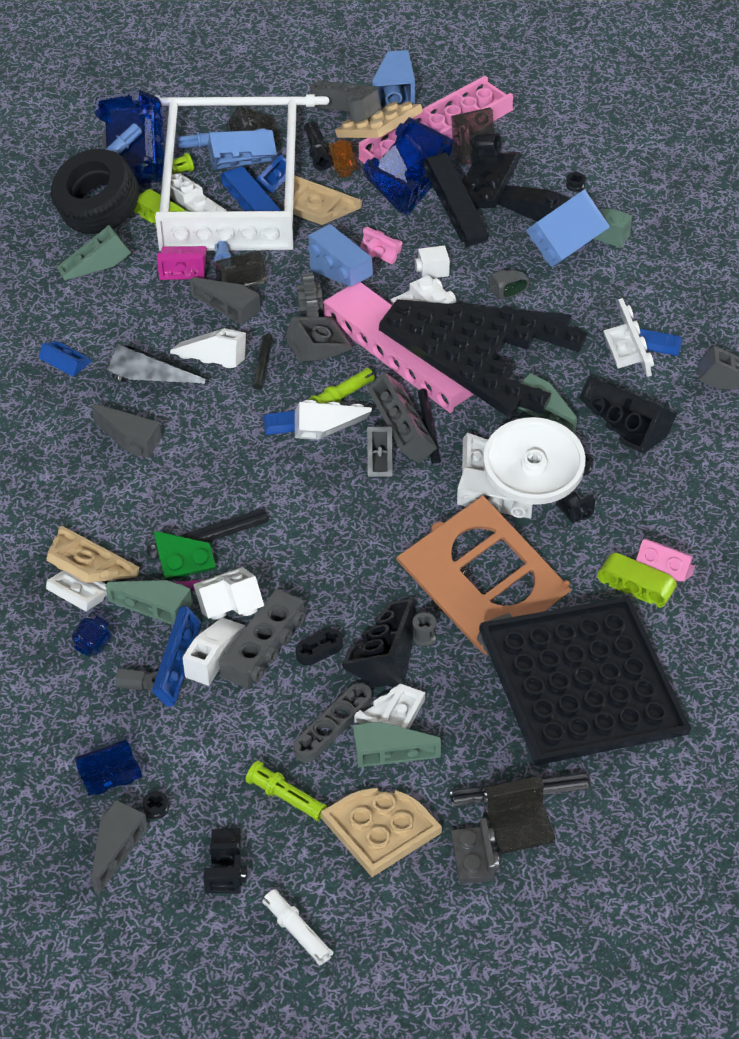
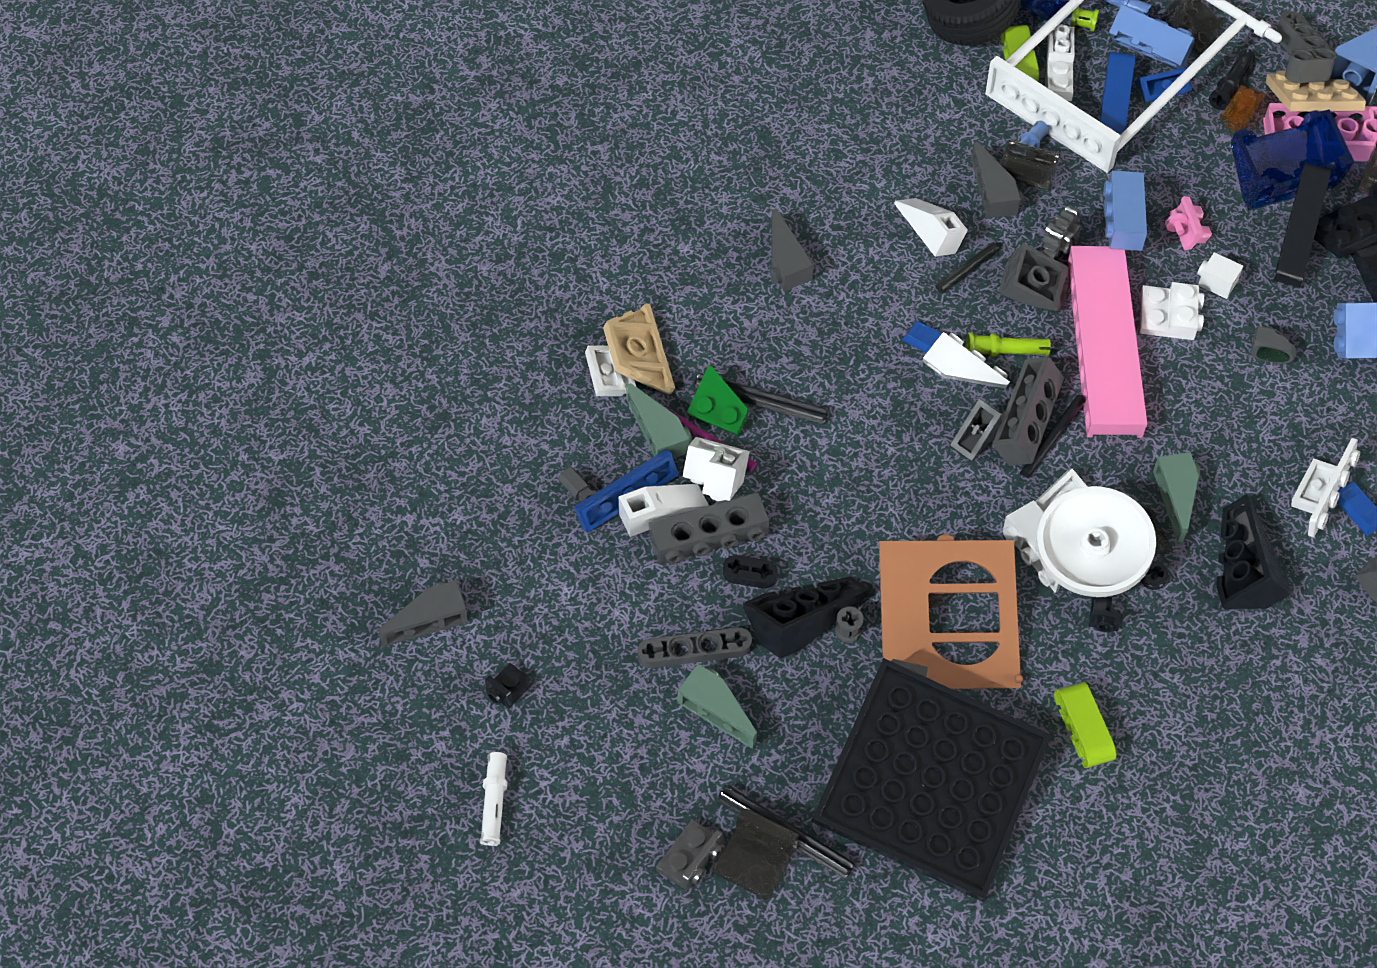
camera: 40 degrees right, 10 degrees up
blue slope [39,341,92,377] -> none
sand green slope [57,225,131,280] -> none
clear blue head [71,616,111,657] -> none
clear blue bracket [75,740,142,796] -> none
wedge [107,344,209,384] -> none
black bush [142,791,169,819] -> none
dark pink bracket [157,246,207,280] -> none
black bracket [203,854,247,894] -> none
lime pin [246,761,327,822] -> none
tan wing [284,175,362,225] -> none
tan plate [321,788,442,877] -> none
white wing [354,684,425,729] -> none
black wing [379,299,588,419] -> none
bright pink bracket [636,539,695,581] -> none

